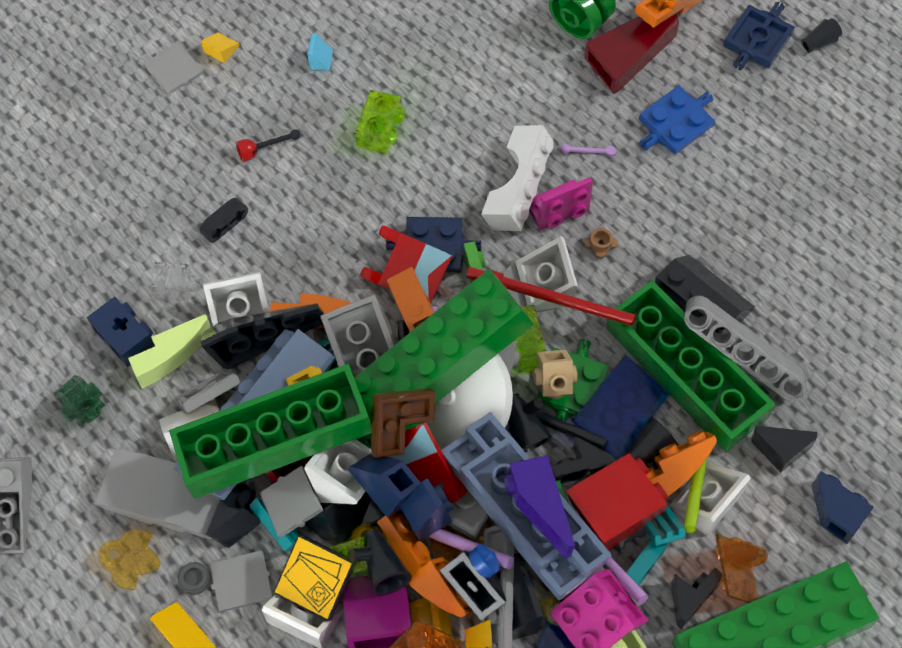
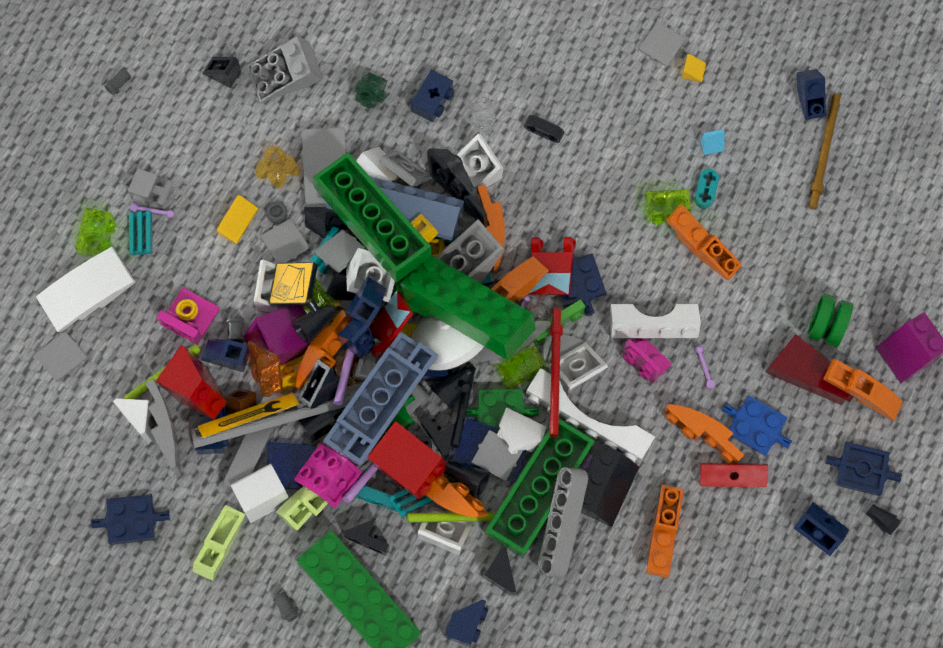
camera: 65 degrees right, 10 degrees up
yellowish green slope [128,314,211,389] -> none
hinge [236,129,300,162] -> none
reddish brown tile [371,388,435,458] -> none
blue tile [469,544,500,578] -> none
dark purple slope [504,455,575,558] -> none
tan brick [532,350,577,399] -> none
medium nougat plate [584,228,618,258] -> none
clear orange hinge [715,534,768,603] -> none
none -> light grey piece [472,430,523,481]
none -> white slope [497,408,546,454]
none -> white arch [526,368,655,463]
none -> orange slope [646,485,684,578]
none -> orange slope [663,404,744,463]
none -> orange slope [665,205,742,280]
none -> teal beam [694,169,719,209]
none -> red tile [699,463,768,487]
none -> dark blue brick [794,502,849,556]

